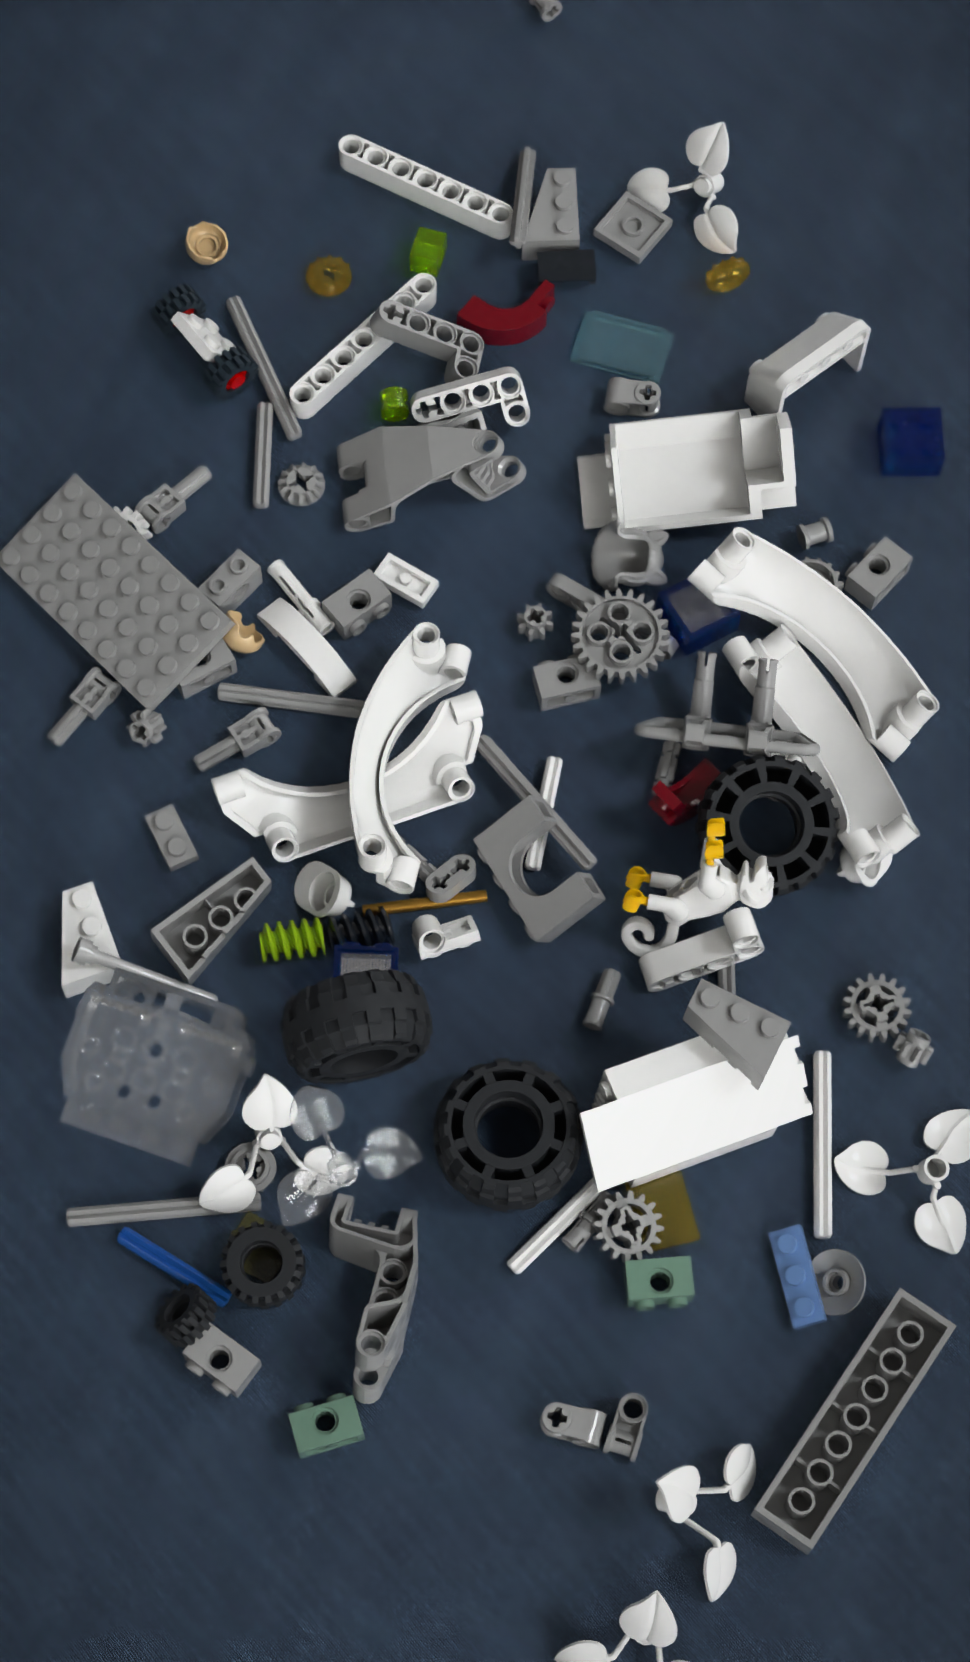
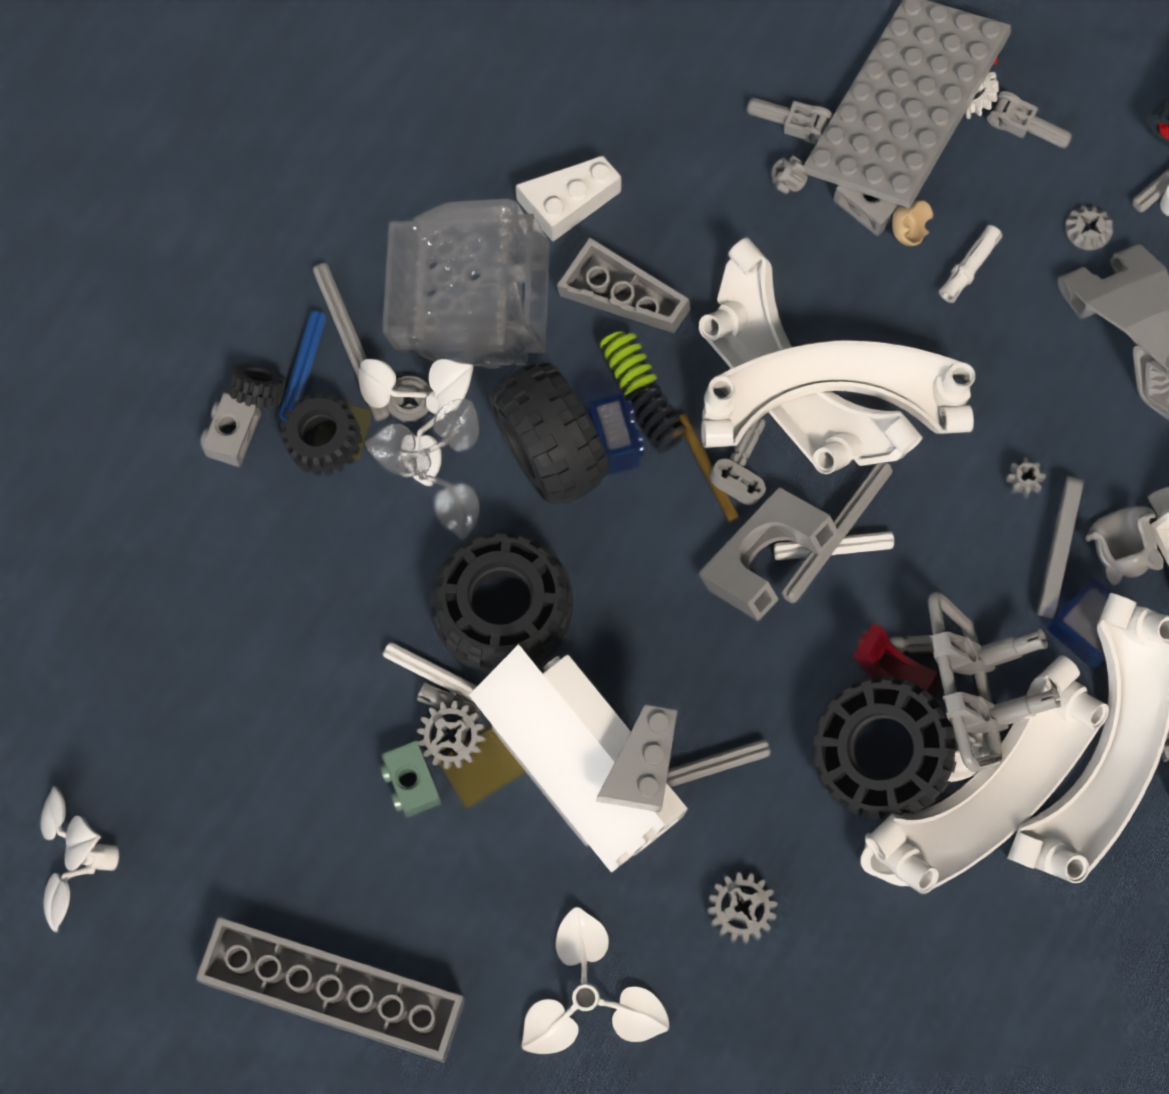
camera: 75 degrees right, 5 degrees up
light grey piece [71,937,218,1006] -> none
light grey plate [144,804,199,872] -> none
light grey connector [194,707,282,772] -> none
light grey brick [198,548,263,614] -> none
light grey axle [217,682,366,718] -> none
light grey axle [253,402,273,509] -> none
white slope [257,597,357,697] -> none
sand green brick [288,1393,365,1459] -> none
white piece [294,861,355,918] -> none
light grey brick [322,568,392,640] -> none
light grey piece [329,1193,418,1404] -> none
white plate [374,552,439,609] -> none
white plate [411,914,481,960] -> none
light grey brick [532,653,601,712] -> none
light grey piece [540,1402,607,1449] -> none
light grey gear [571,588,670,685] -> none
light grey axle [582,968,621,1031] -> none
light grey piece [603,1393,648,1463] -> none
white animal [621,818,774,957] -> none
white beam [638,907,764,992] -> none
white plant [655,1443,756,1602] -> none
medium blue plate [768,1224,827,1330] -> none
light grey dish [812,1249,866,1316] -> none
white axle [813,1050,832,1239] -> none
light grey gear [892,1028,934,1068] -> none

